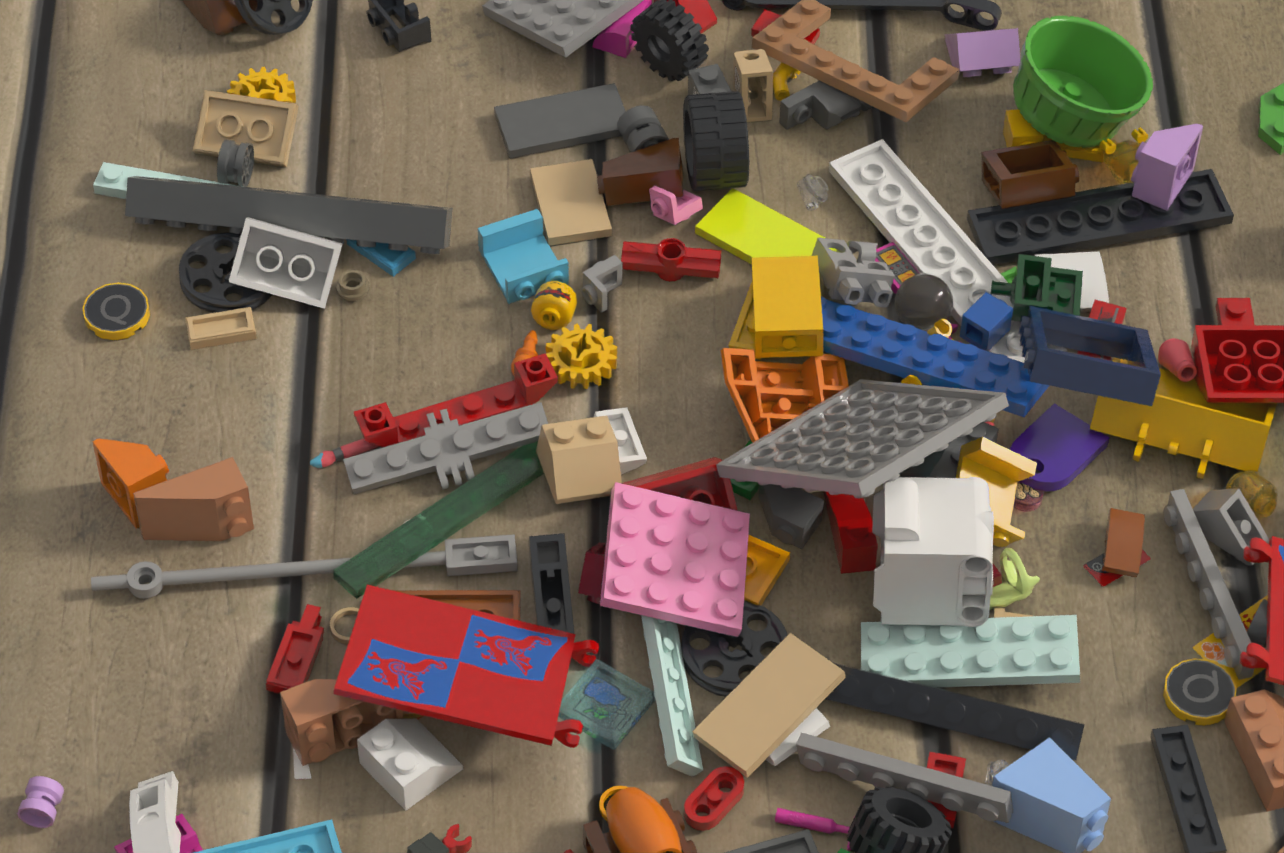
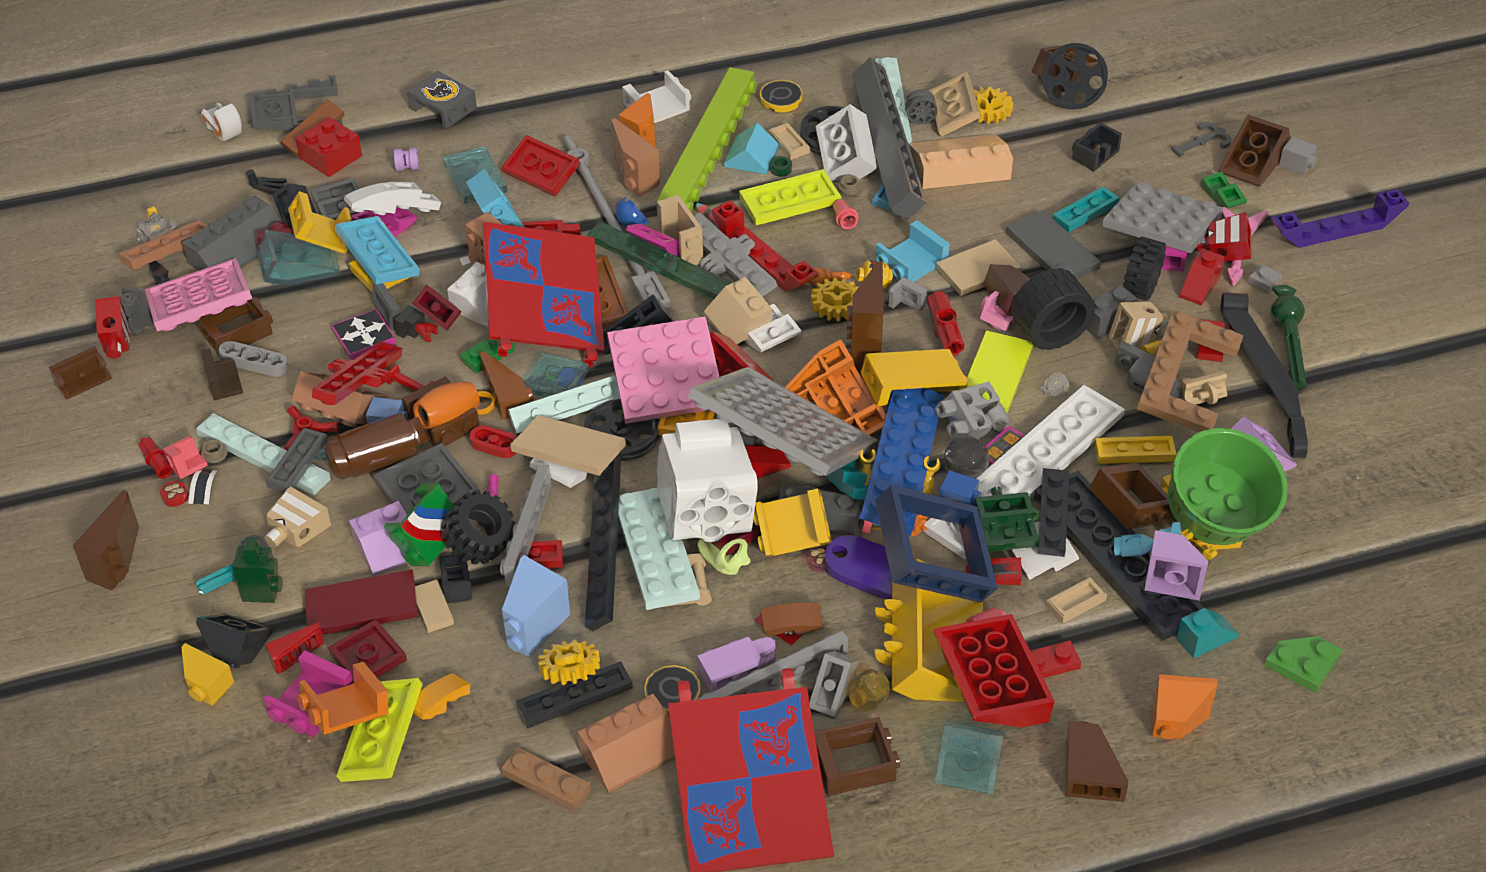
camera: 75 degrees right, 5 degrees down
none -> dark red slope [412,284,462,331]
none -> clear light blue plate [443,146,507,204]
none -> green plate [460,338,514,374]
none -> medium azure window [466,169,524,227]
none -> dark orange slope [480,351,534,420]
none -> red tile [501,135,581,197]
none -> yellow gear [538,640,600,685]
none -> blue hair [615,197,649,229]
none -> white panel [622,70,691,123]
none -> dark pink slope [626,223,680,256]
none -> lime brick [656,67,757,219]
none -> tan panel [657,195,703,270]
none -> lavender hinge [697,637,775,693]
none -> medium azure slope [724,123,779,174]
none -> neon yellow plate [739,169,841,225]
none -> dark green tile [770,156,792,177]
none -> coral cone [833,199,858,229]
none -> reddish brown slope [846,261,883,385]
none -> light nougat slope [909,134,1013,189]
none -> black plate [1037,468,1069,557]
none -> tan tile [1046,577,1107,624]
none -> teal plate [1053,186,1119,233]
none -> yellow plate [1094,436,1177,464]
none -> medium azure piece [1114,522,1182,557]
none -> teal slope [1177,608,1239,658]
none -> tan hips [1180,371,1227,405]

